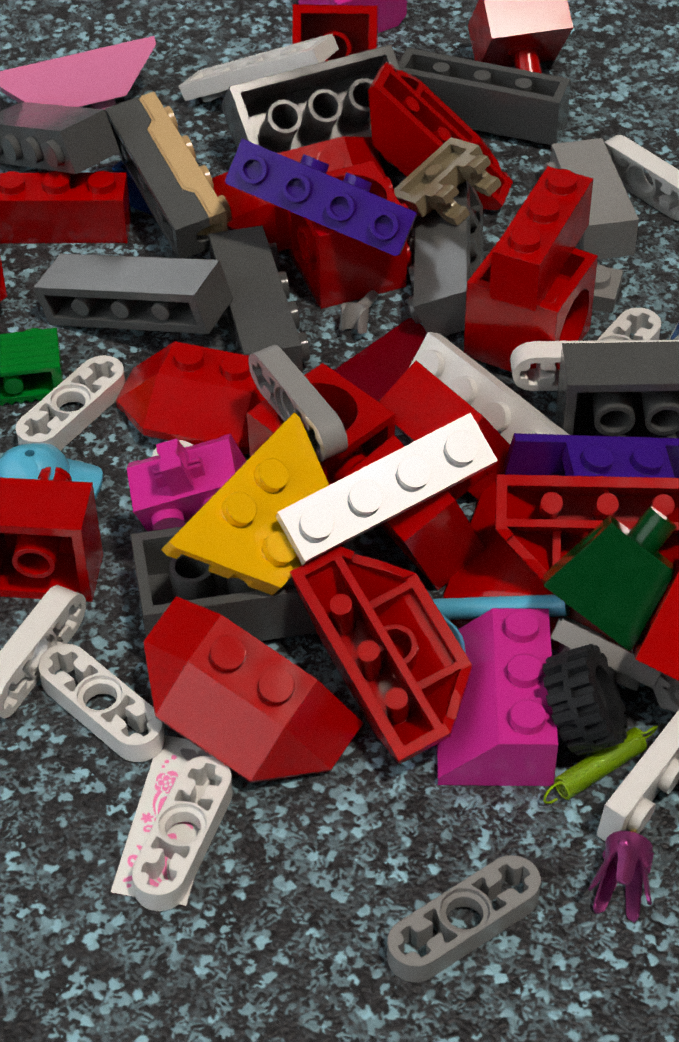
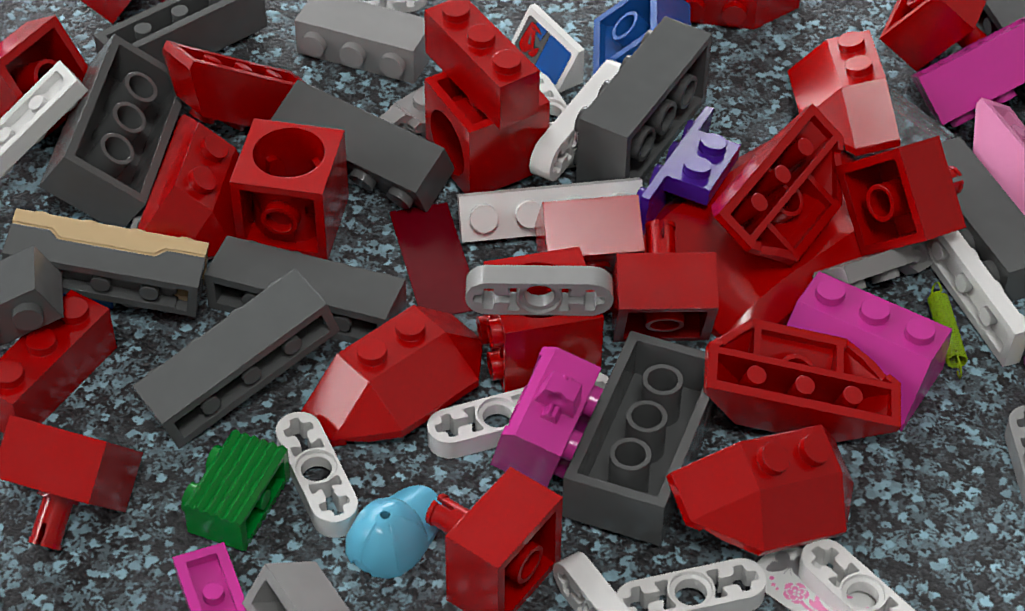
camera: 60 degrees left, 0 degrees up
yellow wing [161,412,329,595] -> none
dark purple bracket [225,138,418,256] -> none
white plate [276,413,498,565] -> none
light grey hand [339,290,378,334] -> none
dark tan plate [394,137,502,226] -> none
medium azure bar [432,594,570,620] -> none
dark green torso [543,506,677,651] -> none
black tyre [543,644,628,756] -> none

